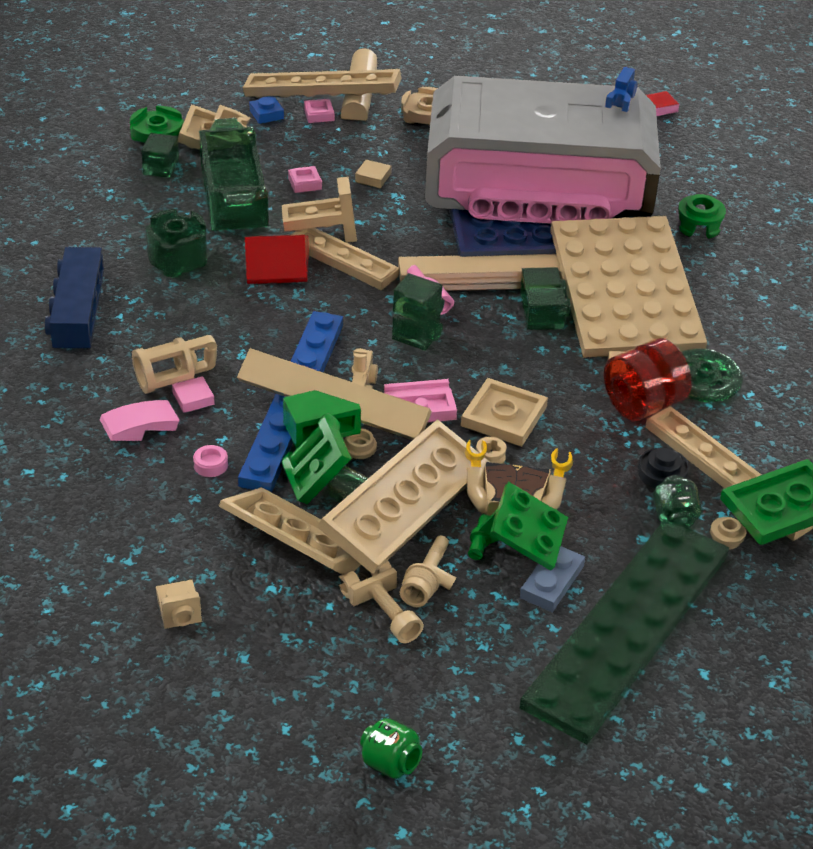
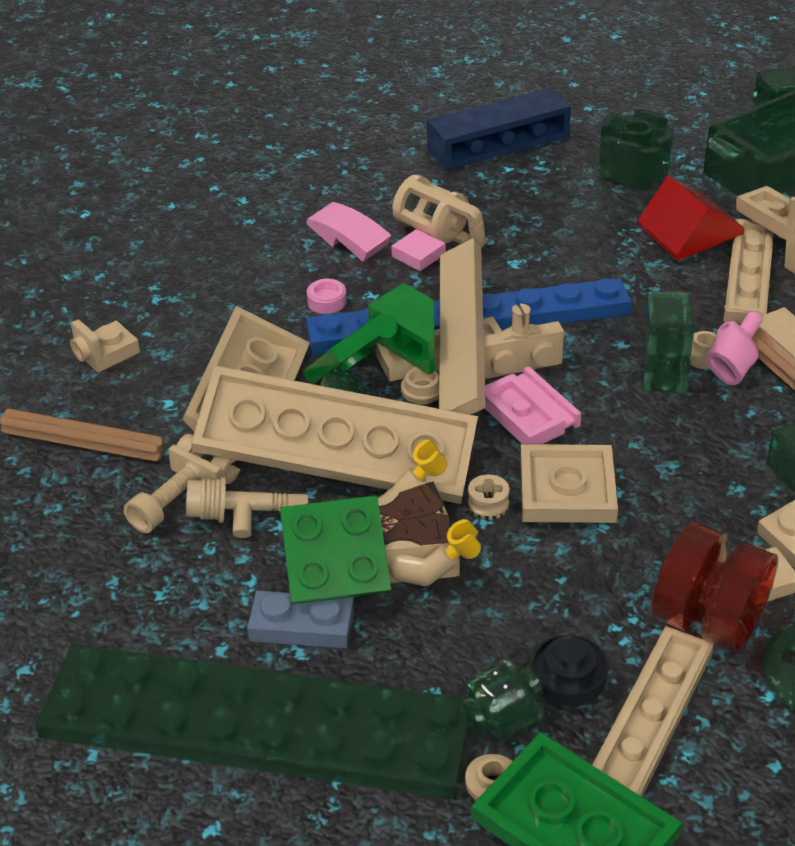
camera: 70 degrees right, 0 degrees up
none -> medium nougat axle [0,408,165,462]

